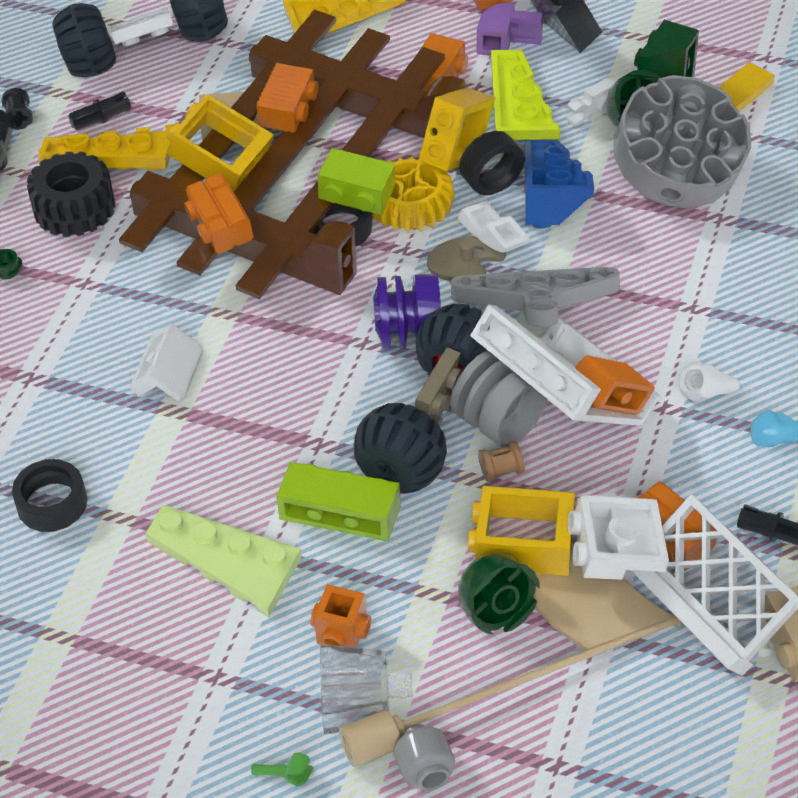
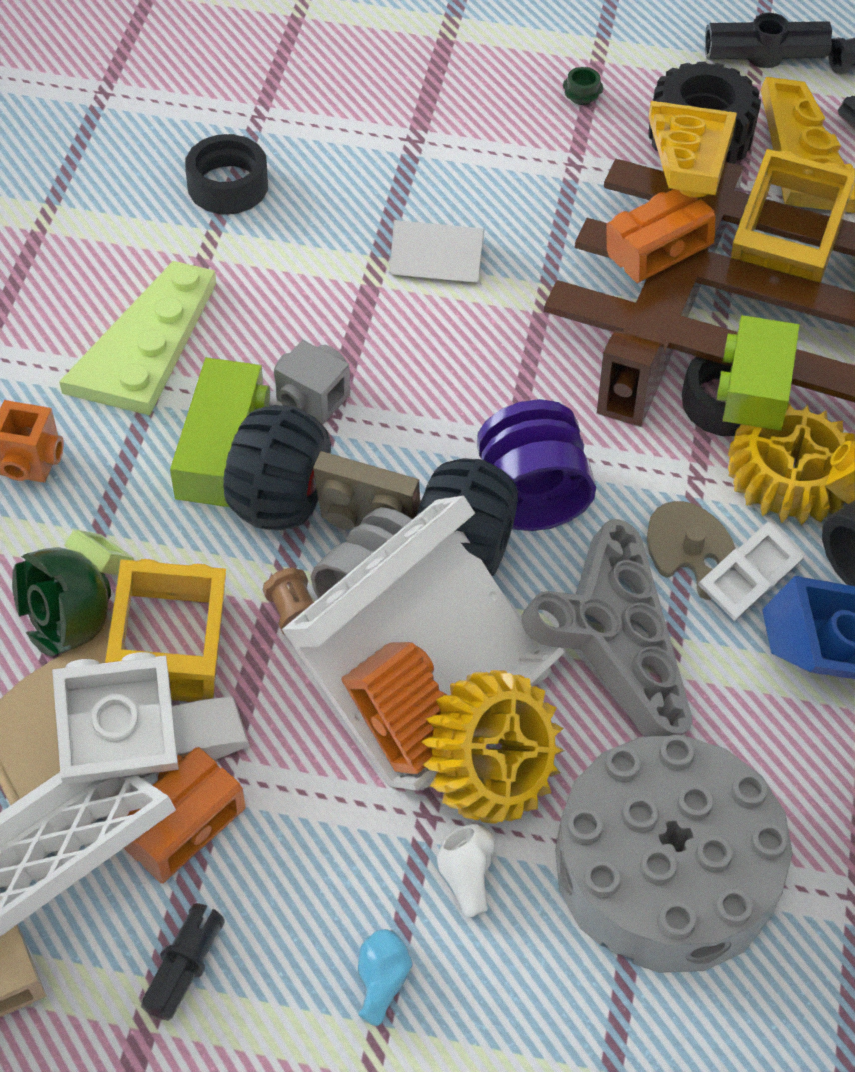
camera: 80 degrees right, 5 degrees up
none -> yellowish green tile [64,530,134,575]
none -> light grey brick [274,340,350,425]
none -> yellow gear [421,670,565,824]
none -> light grey brick [555,735,793,973]
none -> yellow wing [648,101,737,197]

